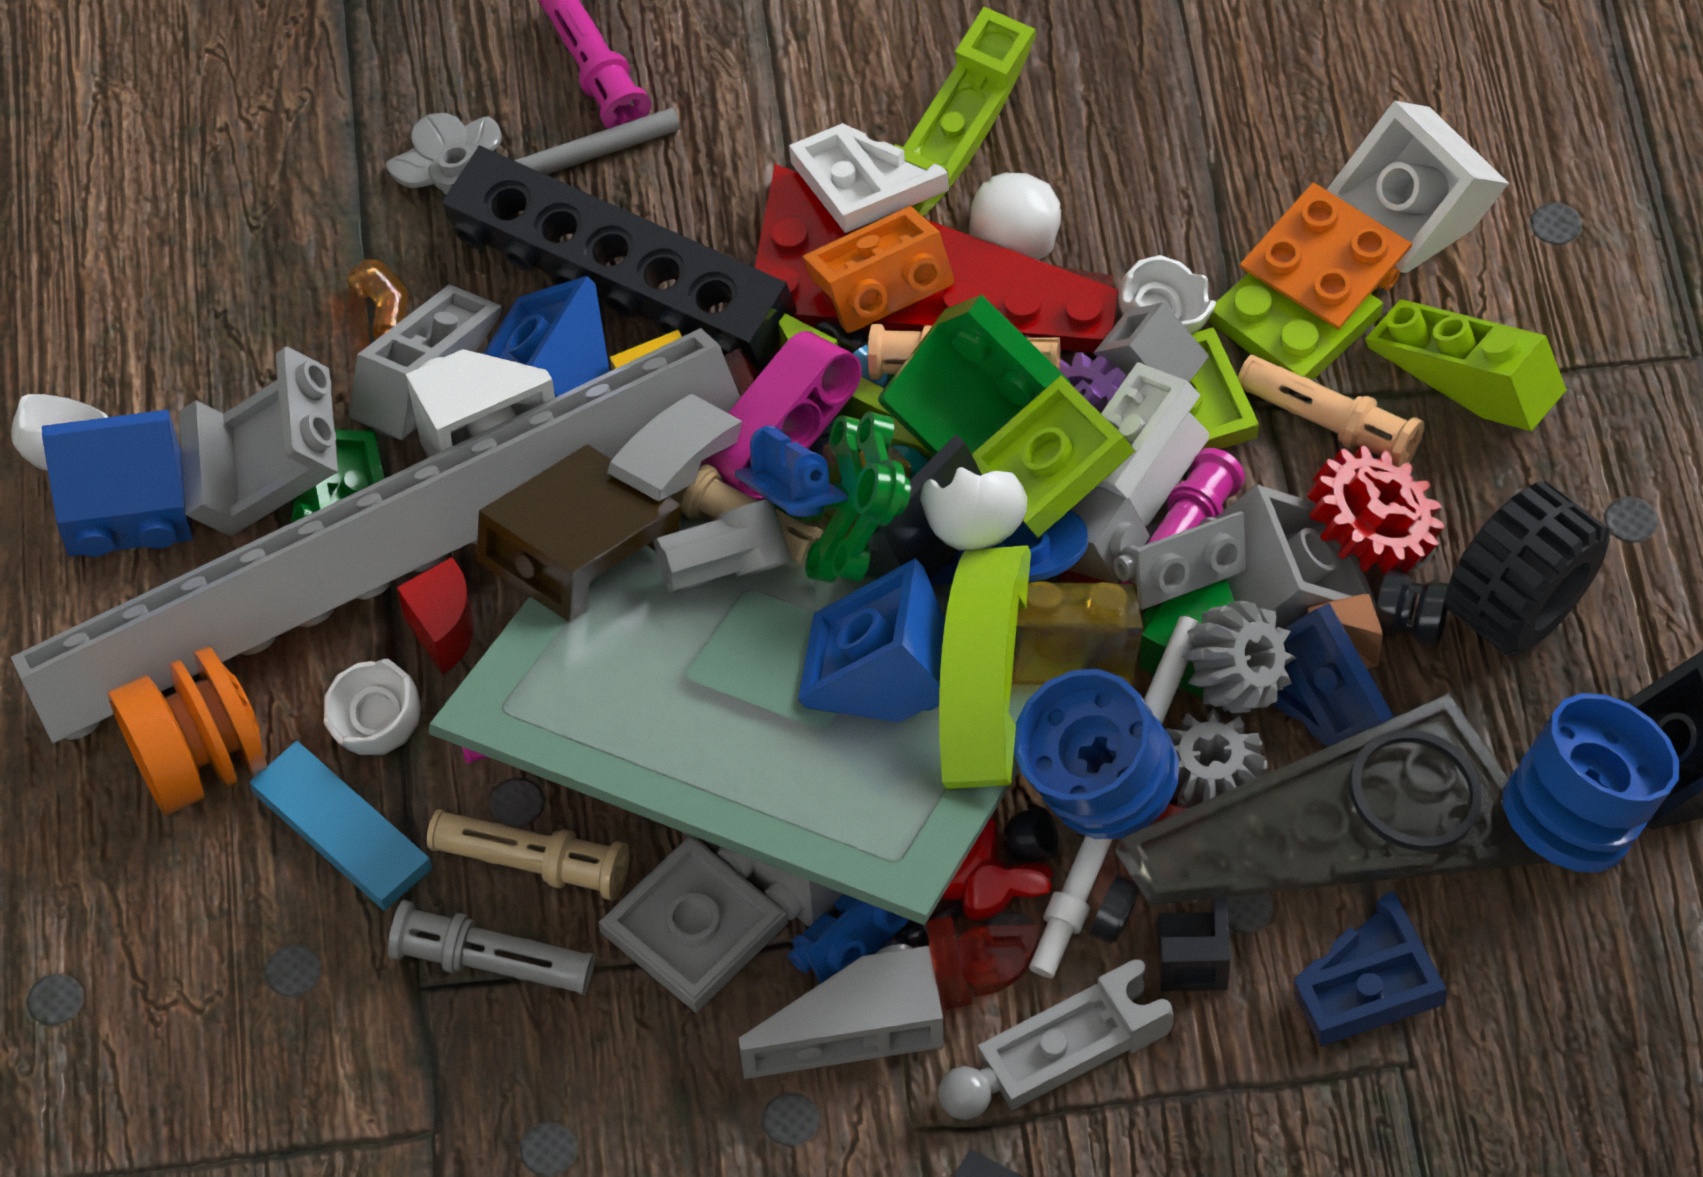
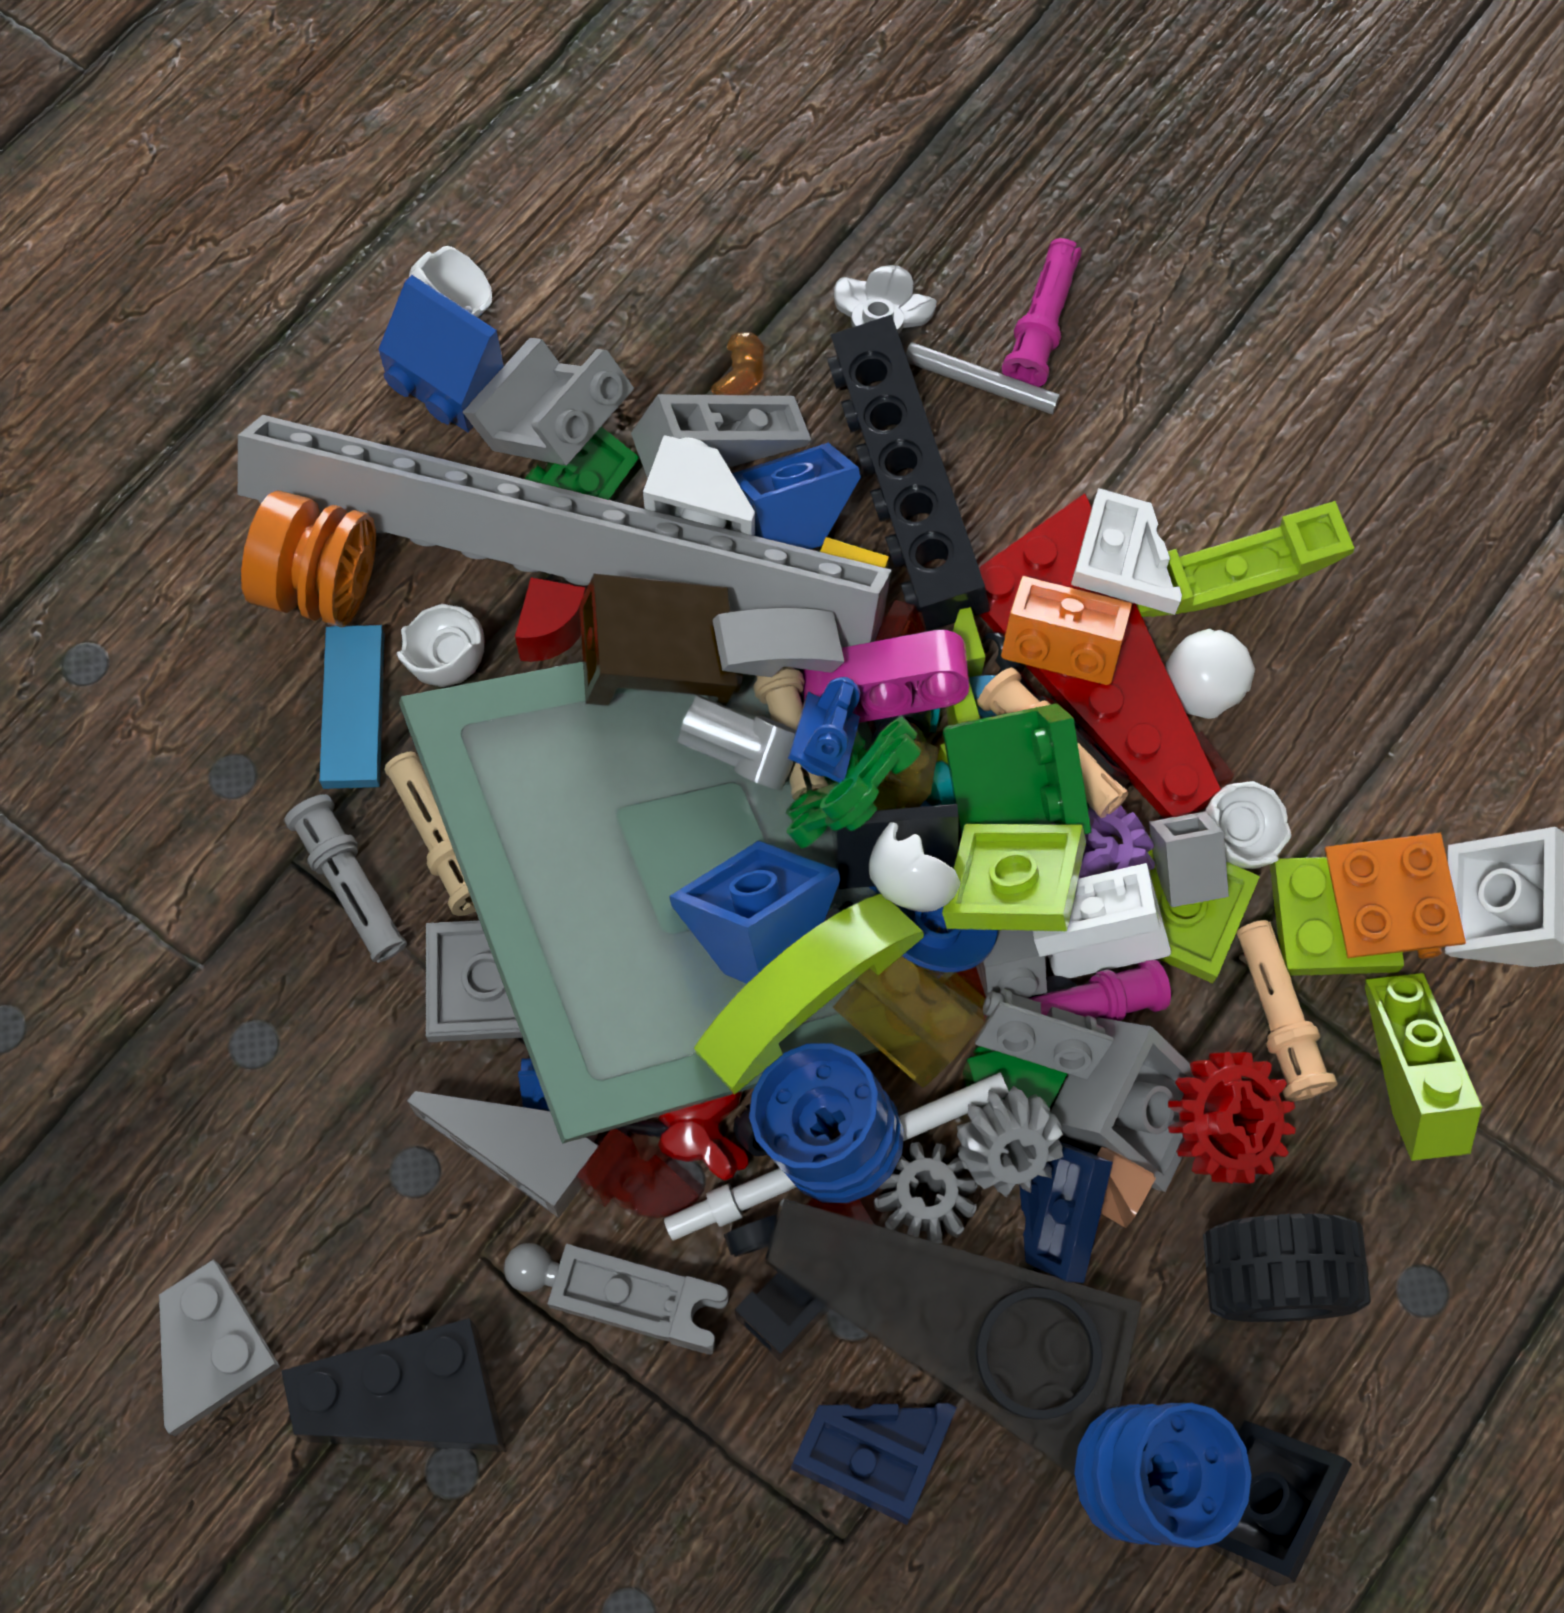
camera: 40 degrees right, 10 degrees up
black wheel [1375,569,1449,647] -> none

